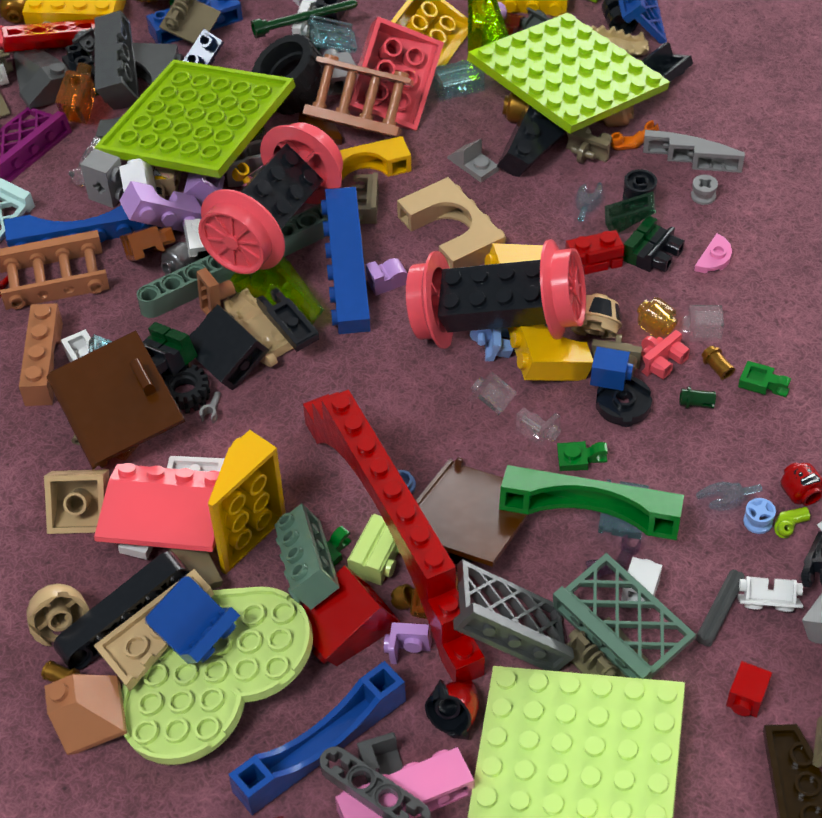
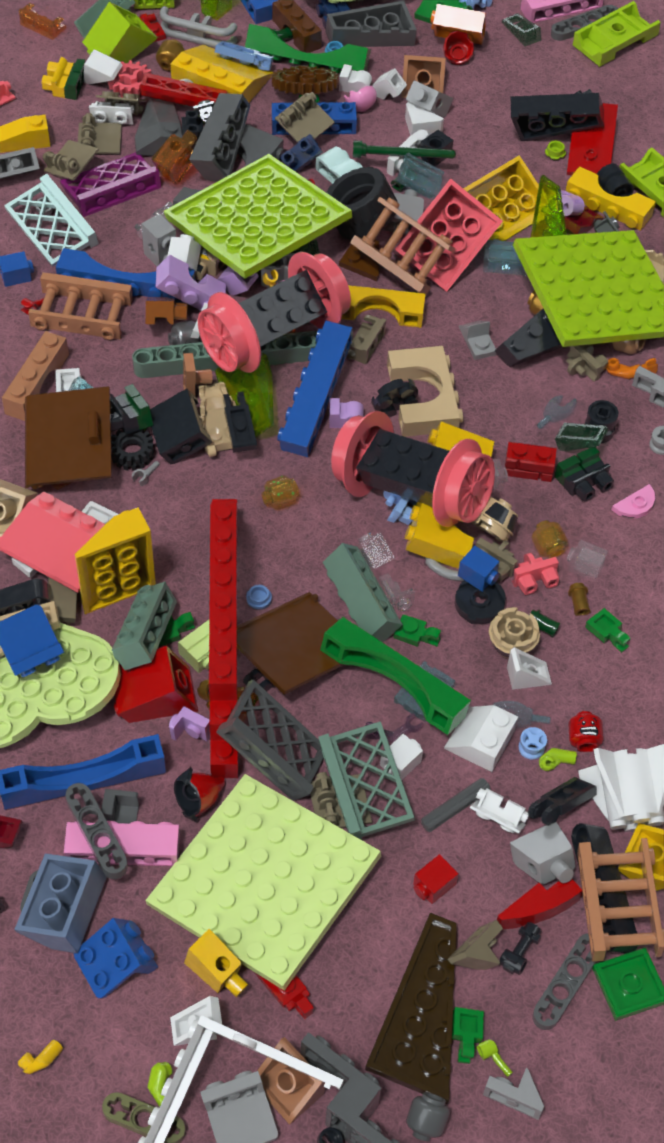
camera: 20 degrees right, 5 degrees up
none -> clear yellow head [261,475,300,510]
none -> light aqua brick [316,146,362,184]
none -> sand green brick [323,543,403,642]
none -> black plate [371,379,418,417]
none -> light grey piece [425,558,464,581]
none -> white slope [444,705,518,772]
none -> tan cone [489,607,540,658]
none -> white slope [507,647,552,690]

